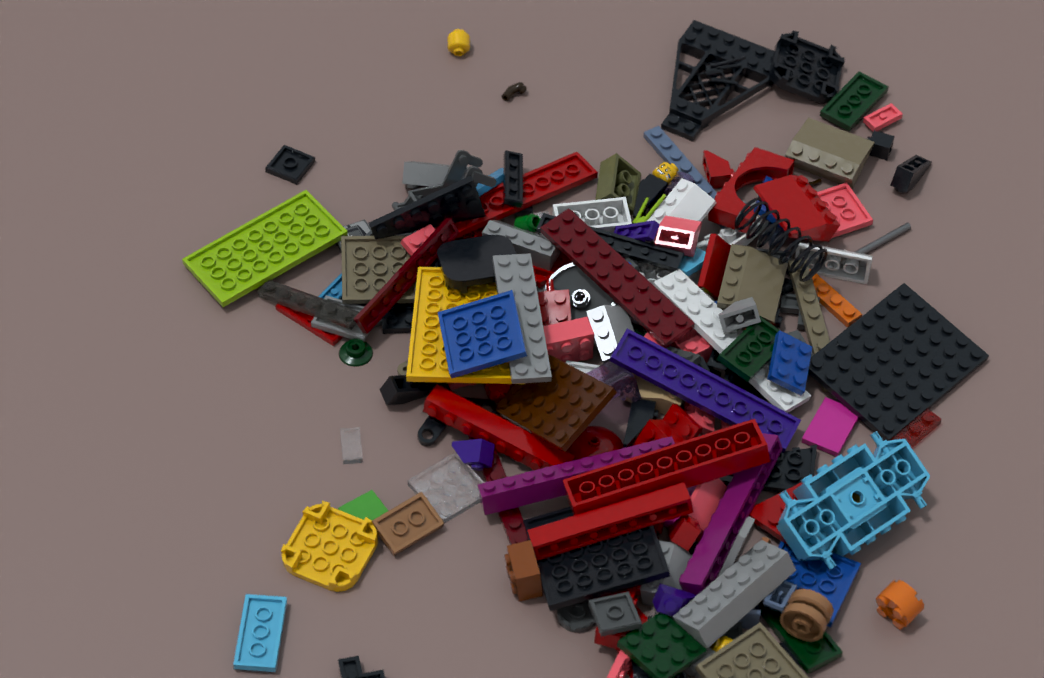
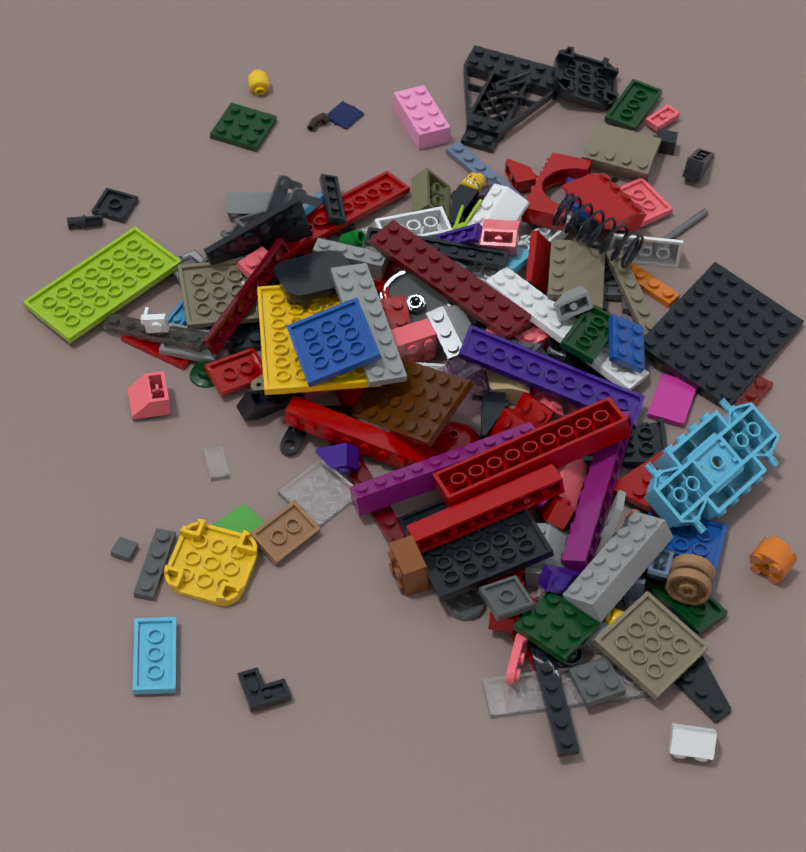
camera: 10 degrees left, 0 degrees up
none -> black axle [67,215,103,229]
none -> dark grey tile [111,537,138,562]
none -> coral slope [127,371,170,420]
none -> dark grey plate [133,528,176,601]
none -> white bracket [141,307,169,333]
none -> red tile [204,347,263,397]
none -> dark green plate [210,102,277,152]
none -> clear blue piece [326,101,364,130]
none -> bright pink brick [393,85,450,150]

